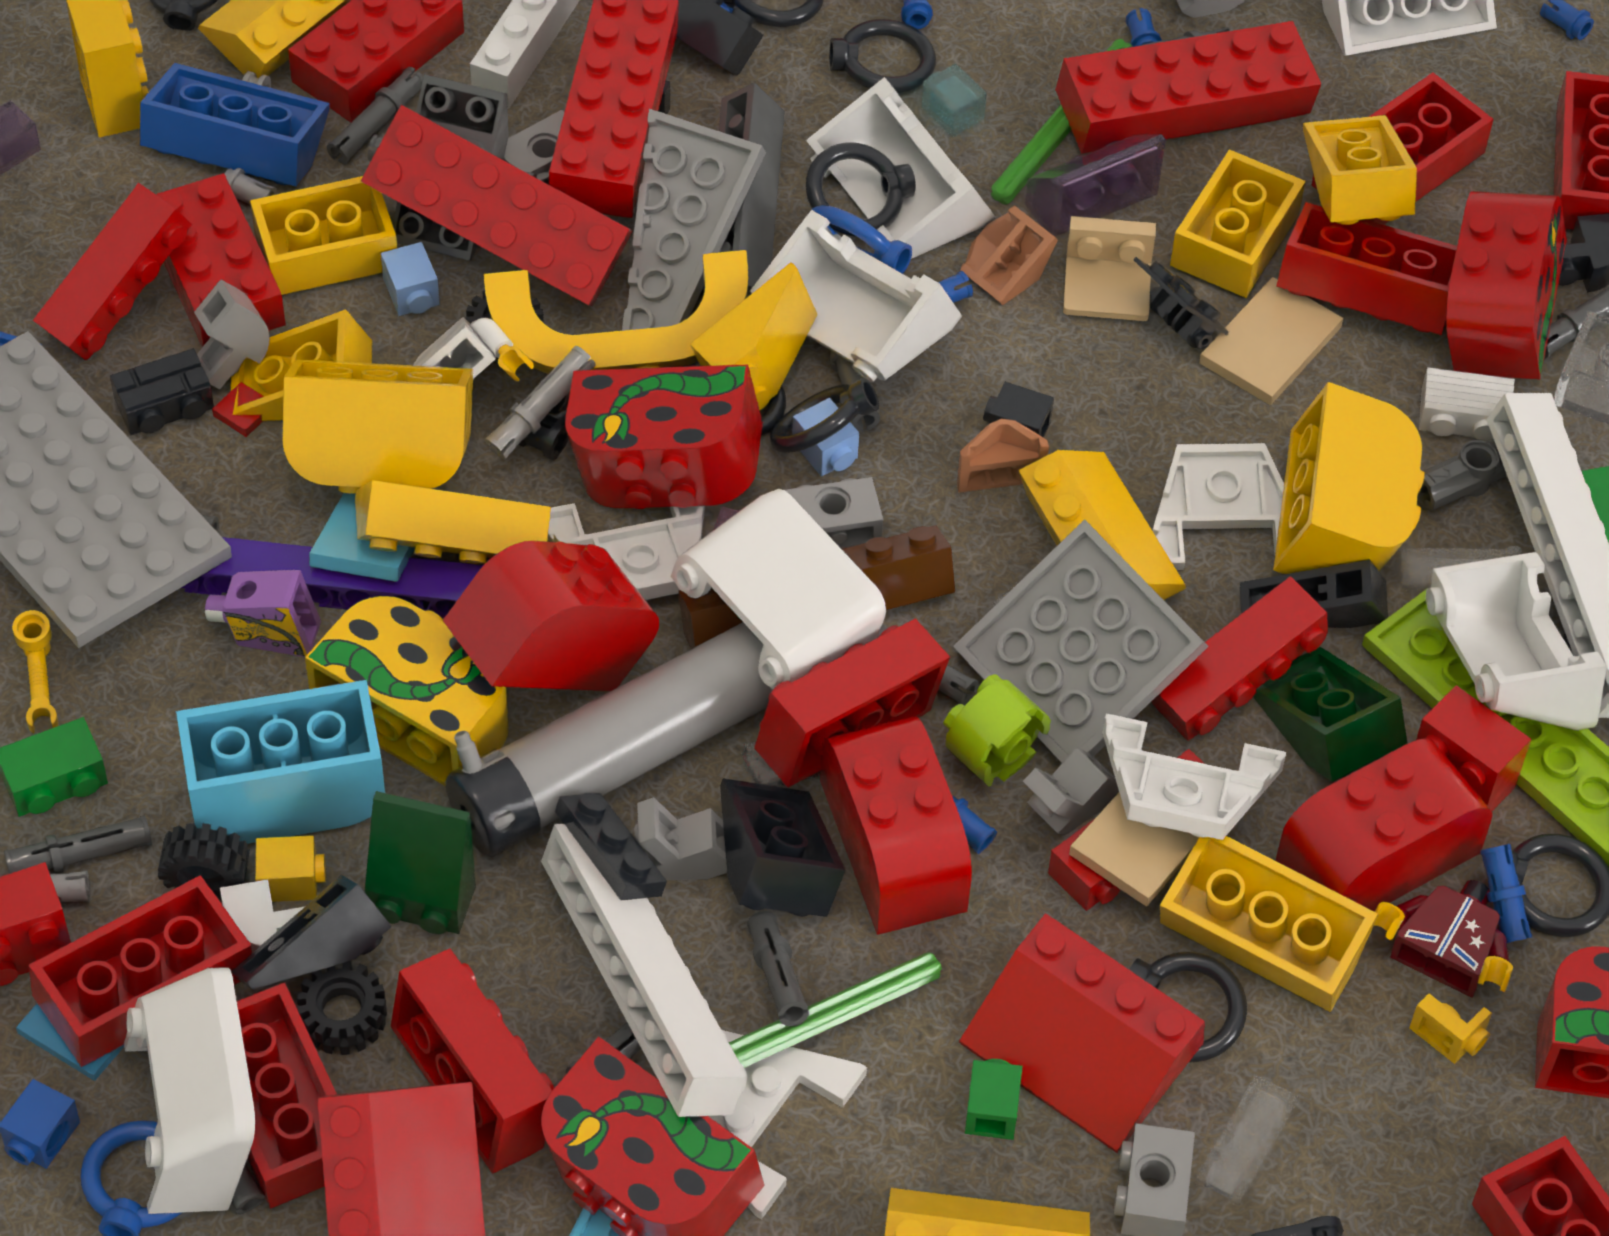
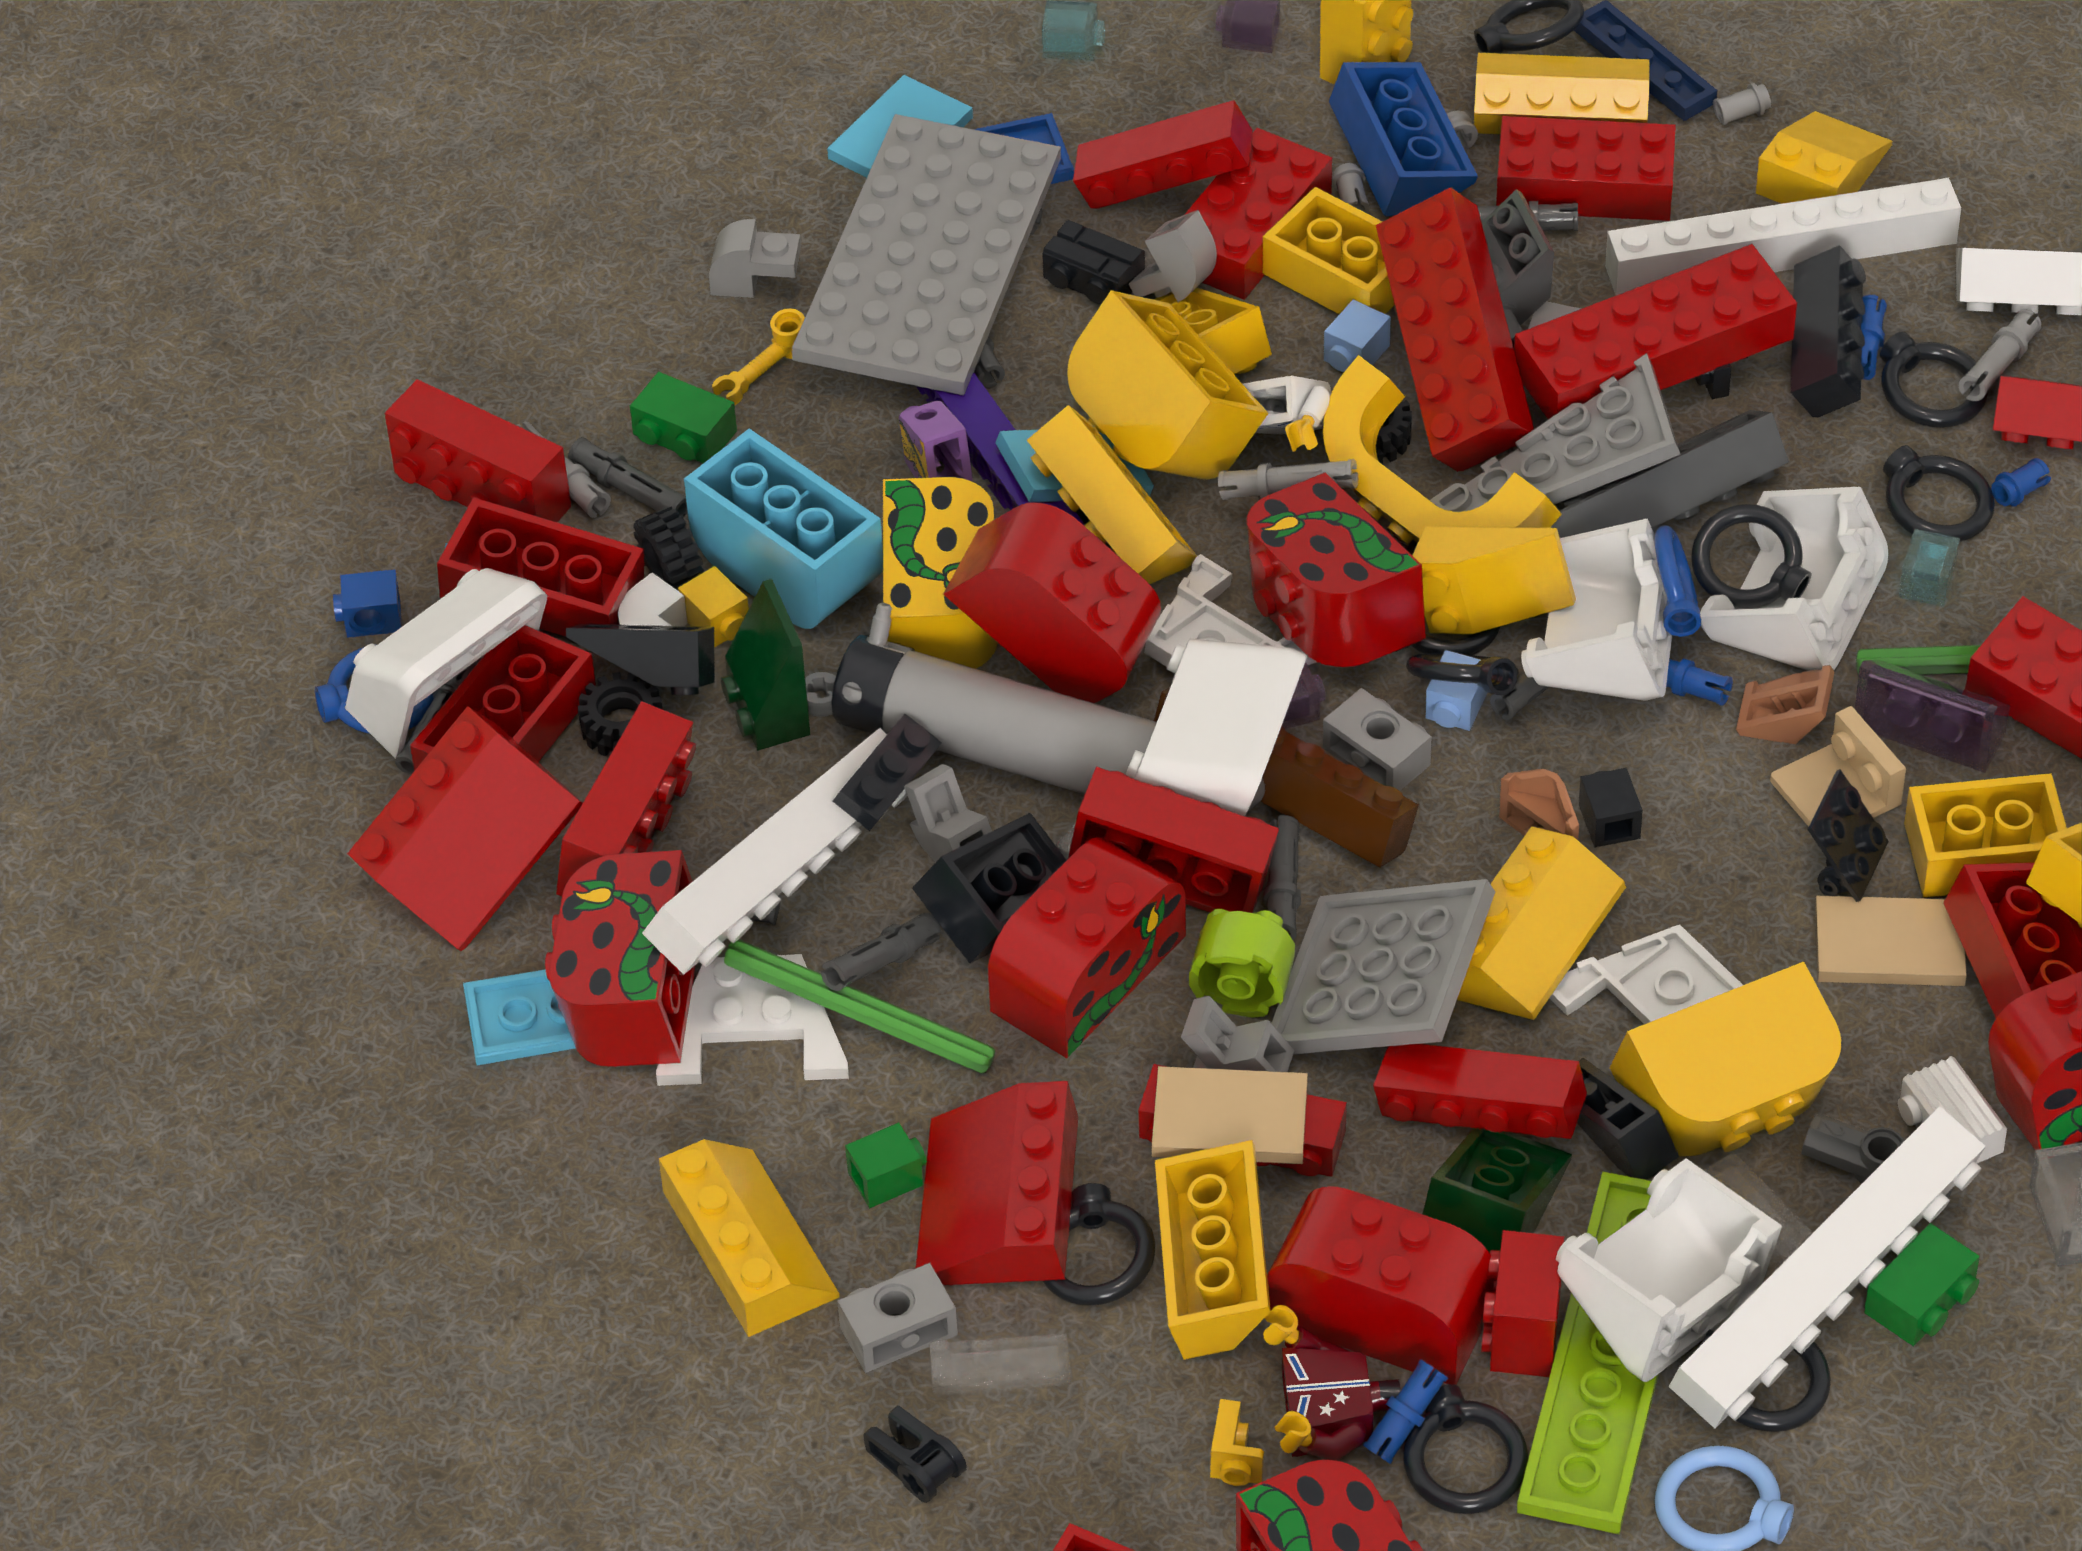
camera: 60 degrees right, 5 degrees down
blue pin [952,796,997,854] -> none
white wing [1102,713,1286,840] -> none

